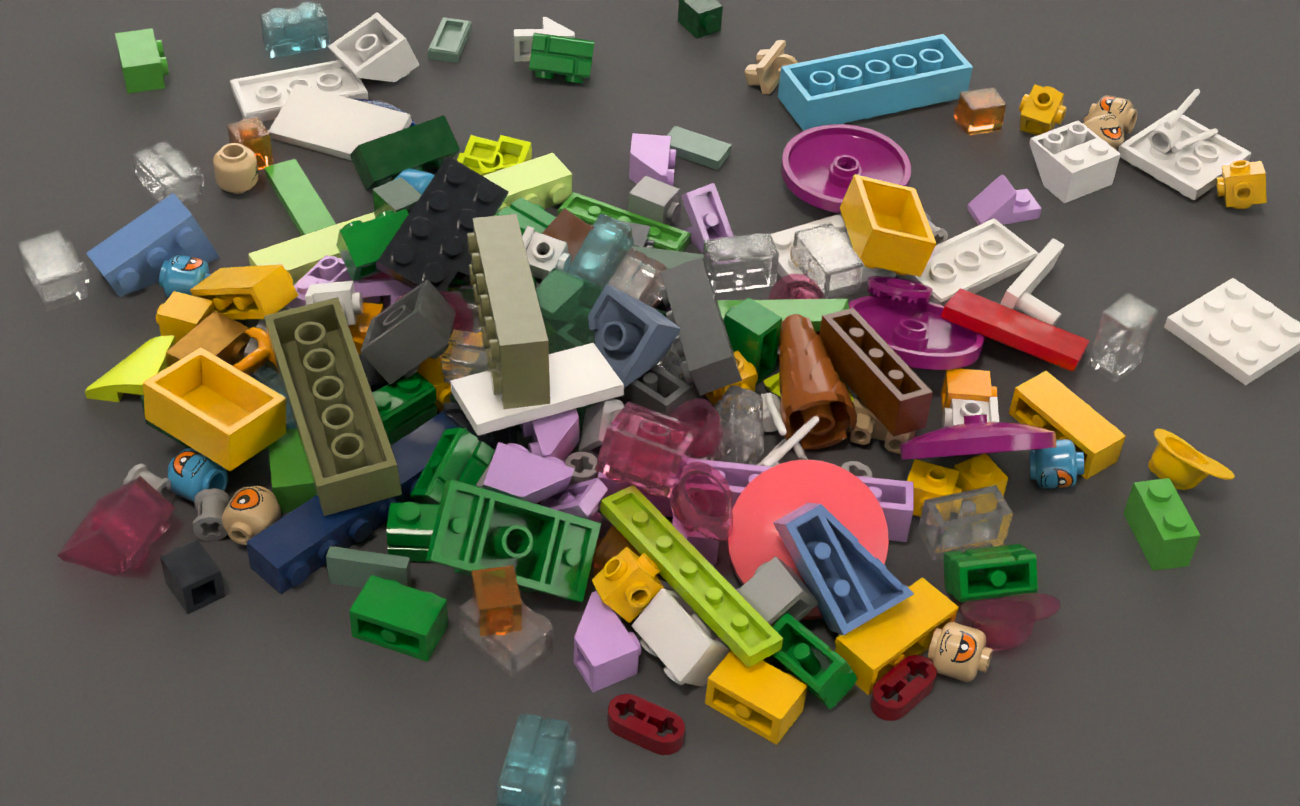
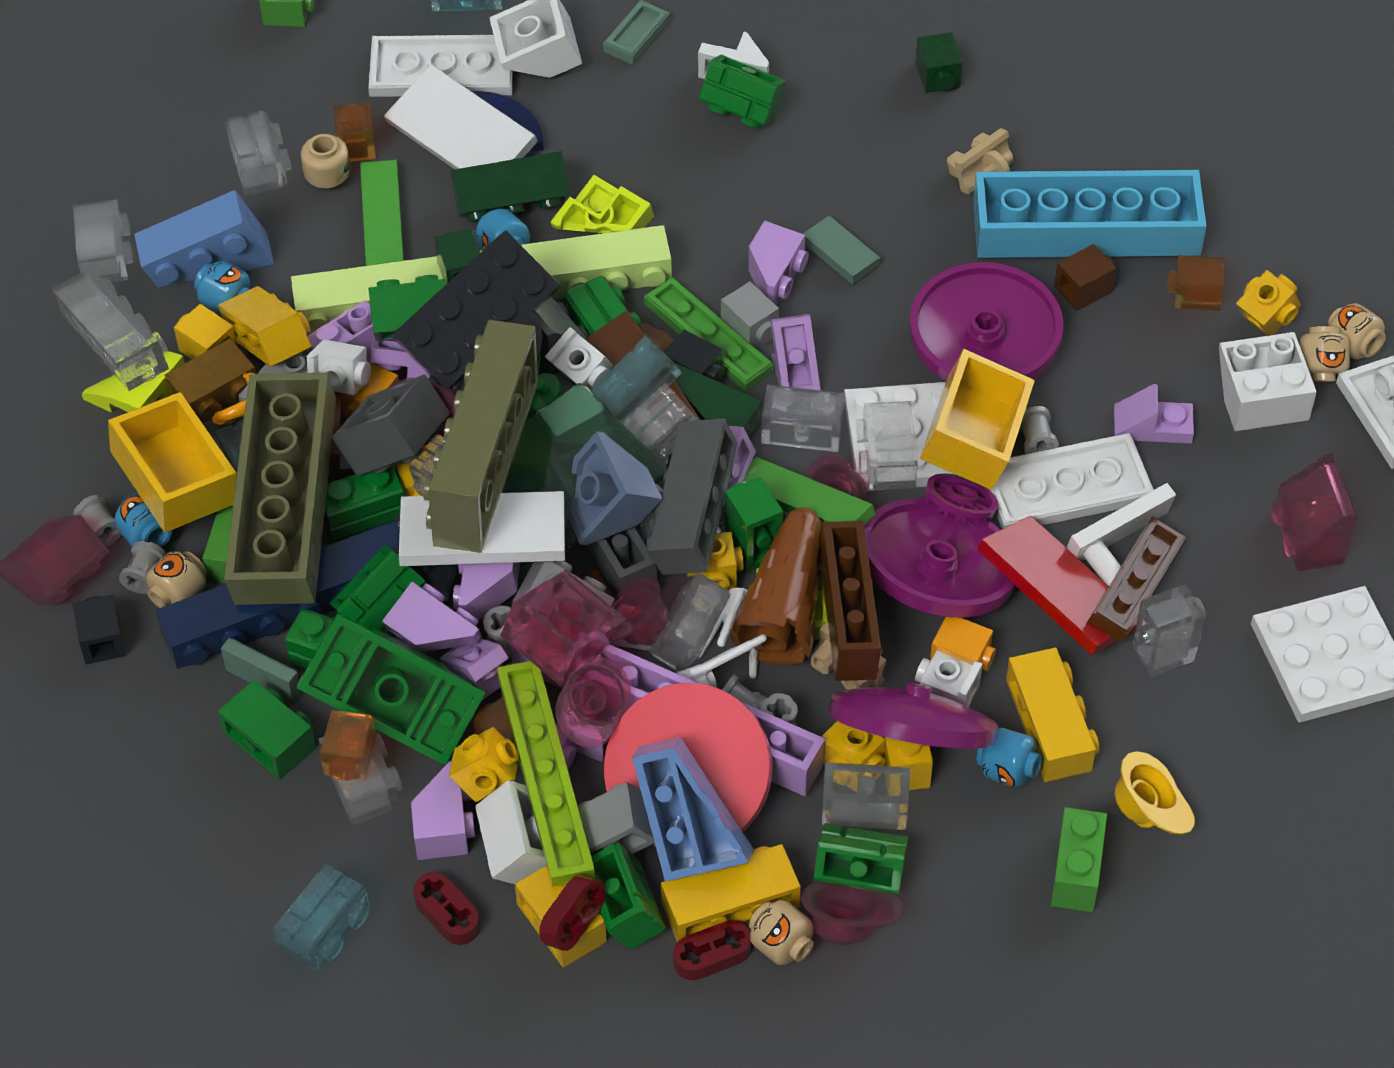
camera: 25 degrees right, 10 degrees up
none -> clear brick [51,267,169,391]
none -> dark red beam [539,874,605,951]
none -> reddish brown brick [1054,244,1116,311]
none -> tile [1088,516,1186,643]
none -> clear pink slope [1272,454,1357,571]

